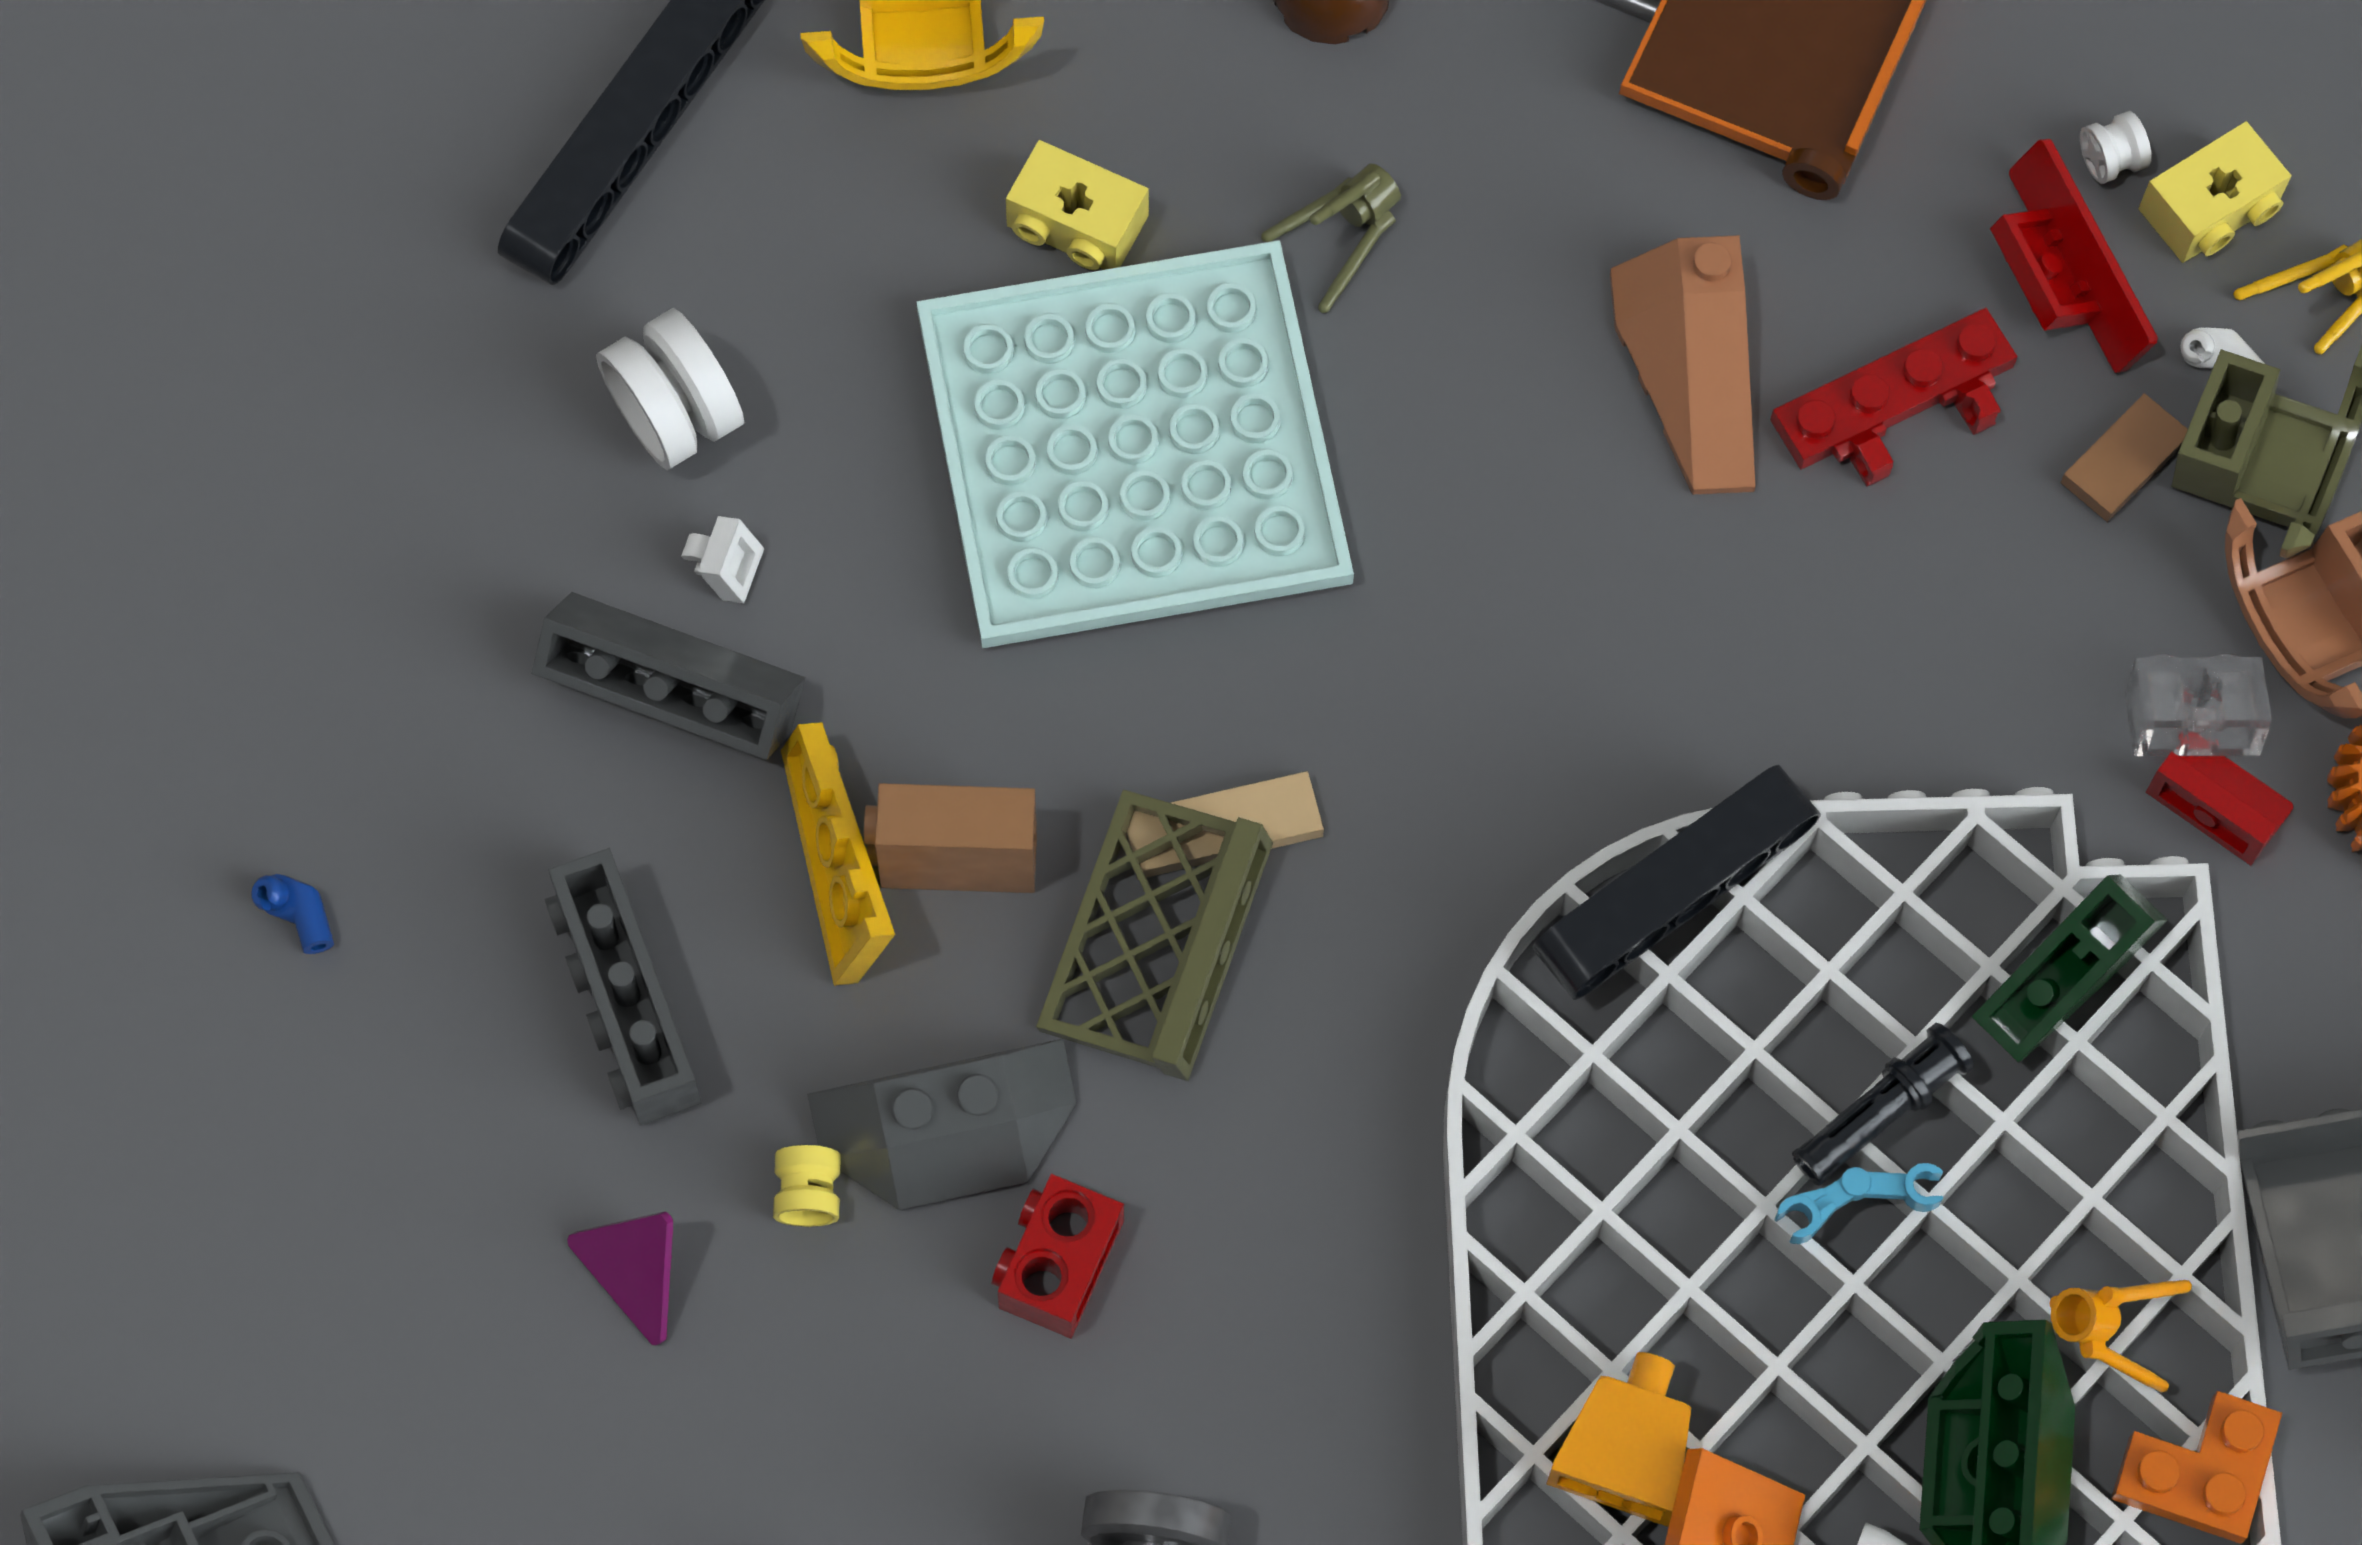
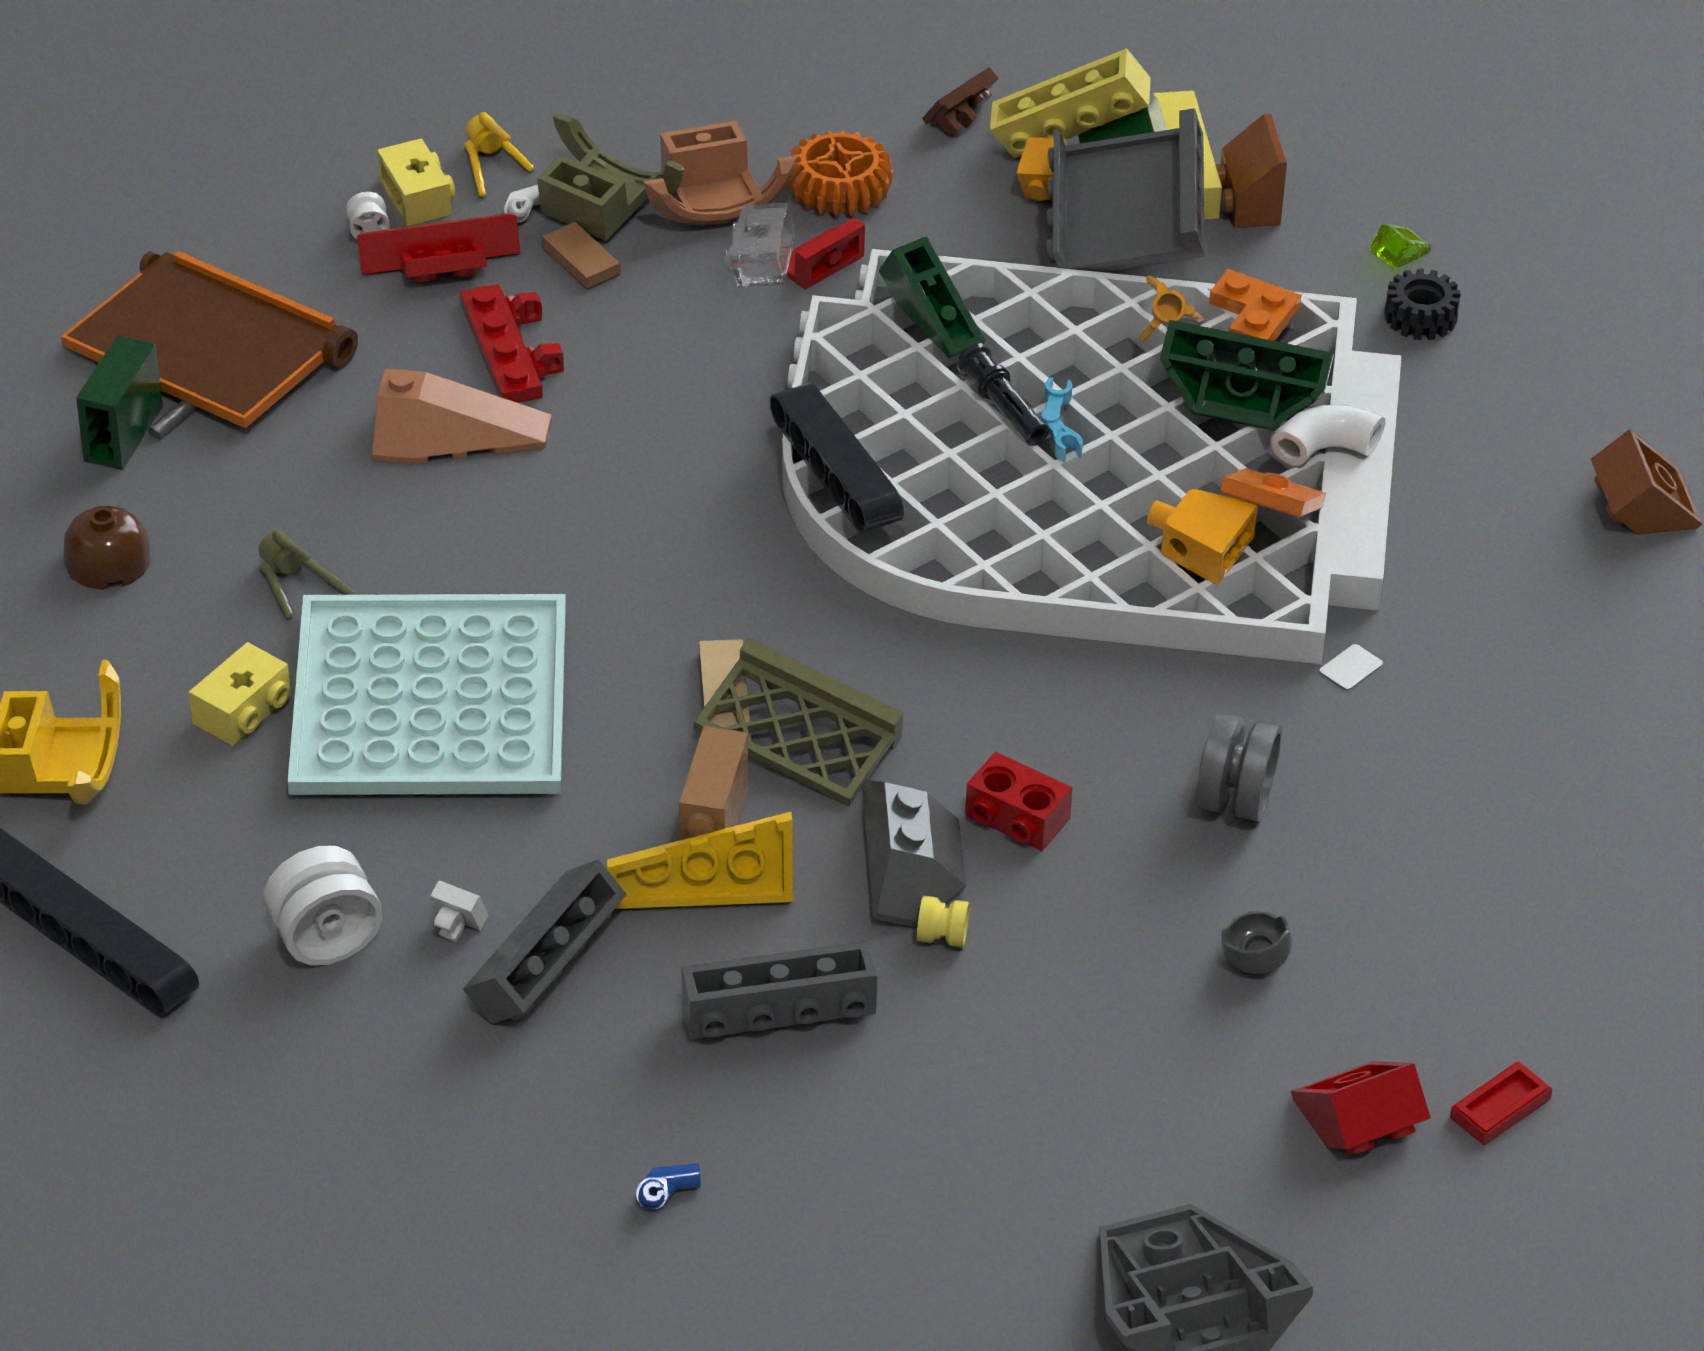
camera: 80 degrees left, 25 degrees down
magenta piece [567,1211,673,1346] -> none

